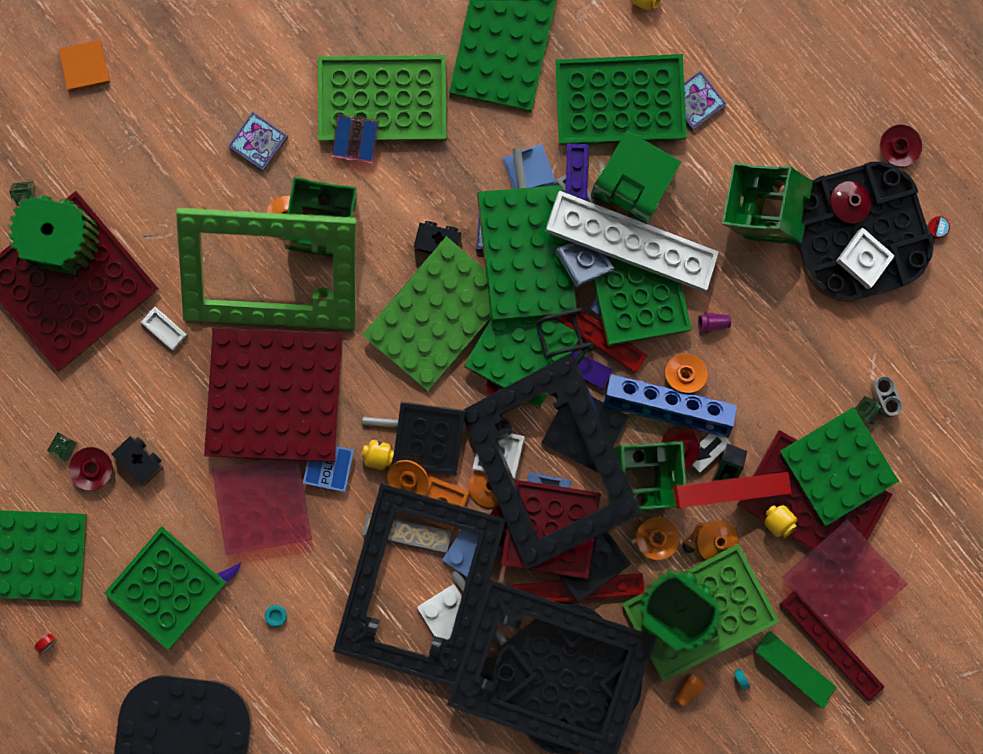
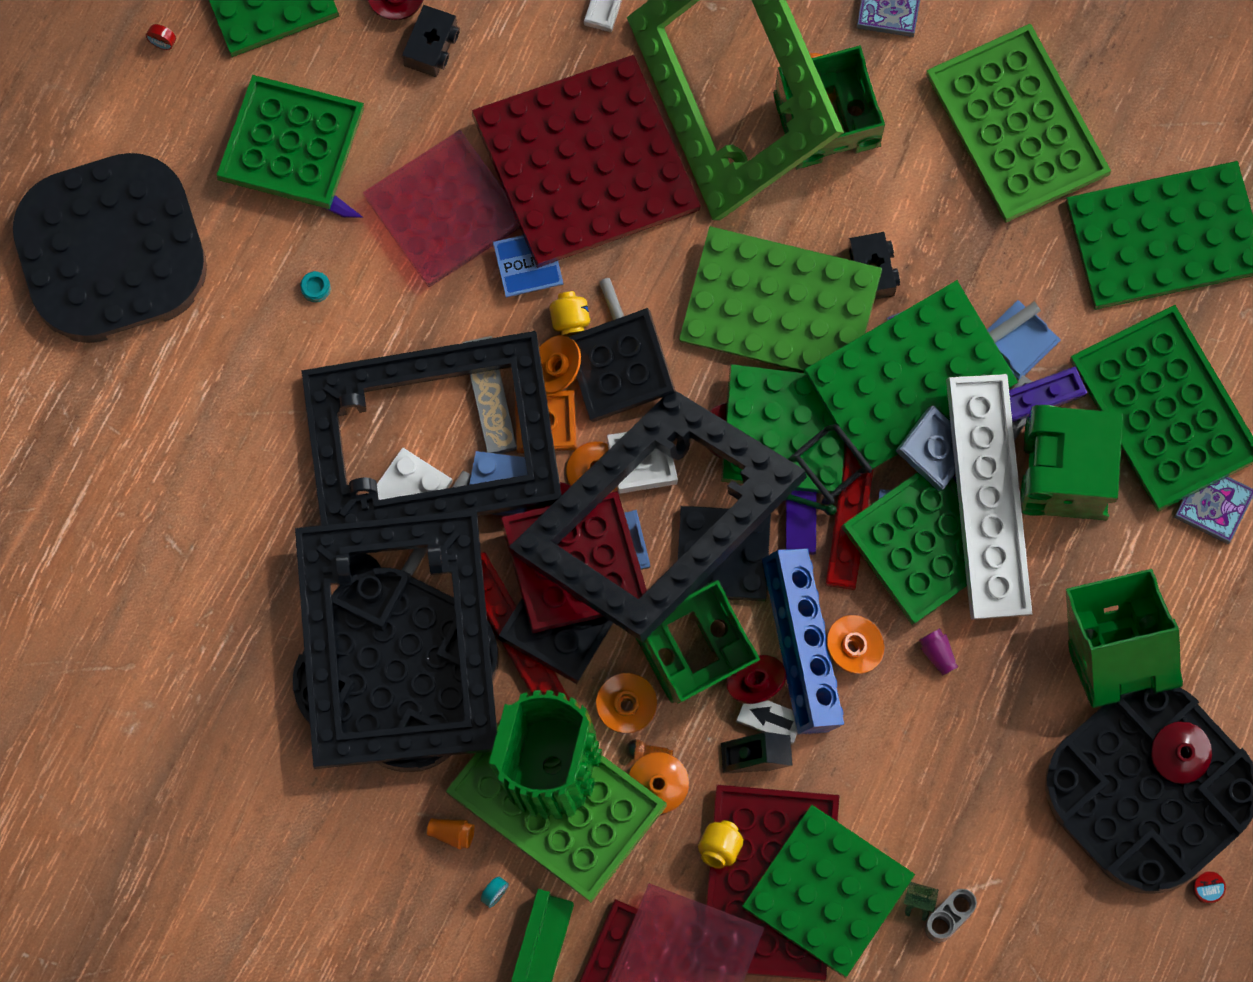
camera: 75 degrees right, 10 degrees down
piece [331,114,380,163] -> none
red tile [673,472,791,509] -> none
white plate [836,228,894,289] -> none

